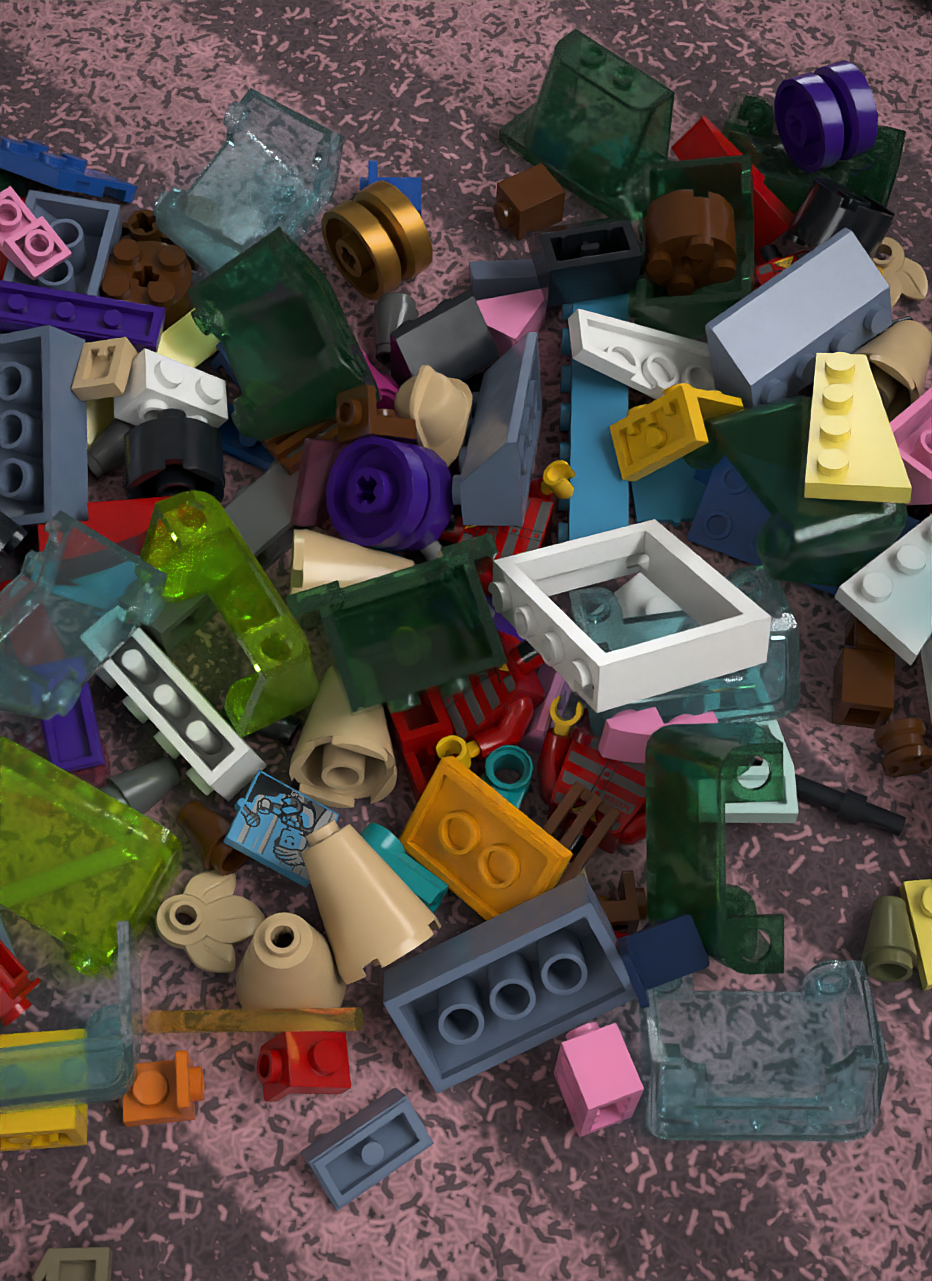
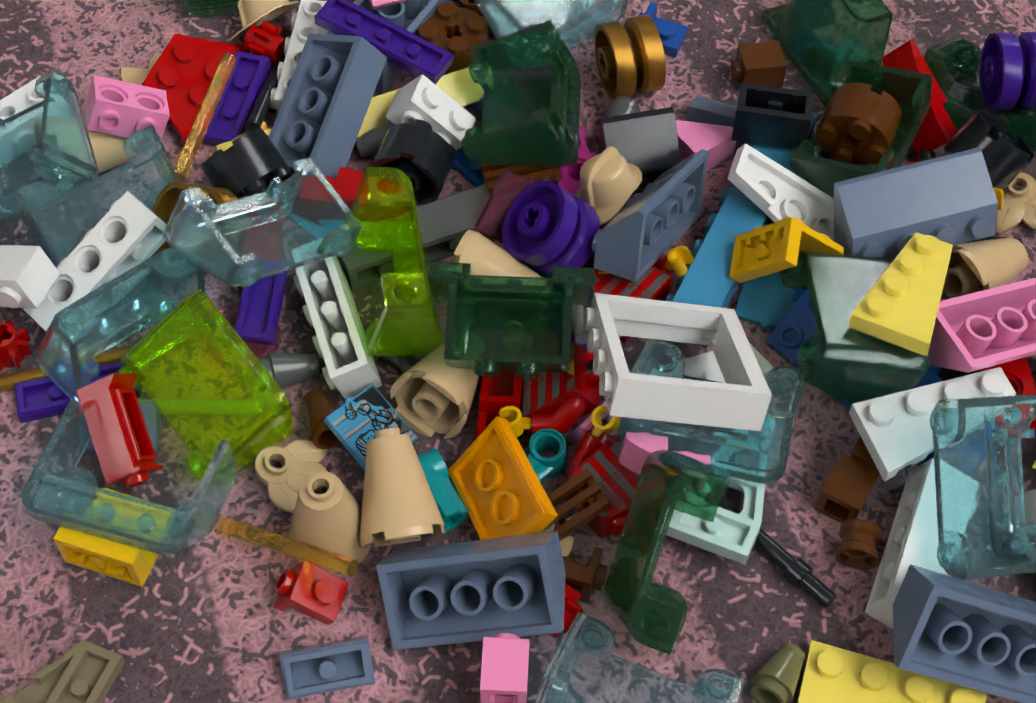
camera: 25 degrees right, 5 degrees down
tan bracket [71,337,139,401] -> none
orange bracket [122,1050,205,1127] -> none
reddish brown bracket [336,384,417,444] -> none
dark blue bracket [617,913,710,1009] -> none

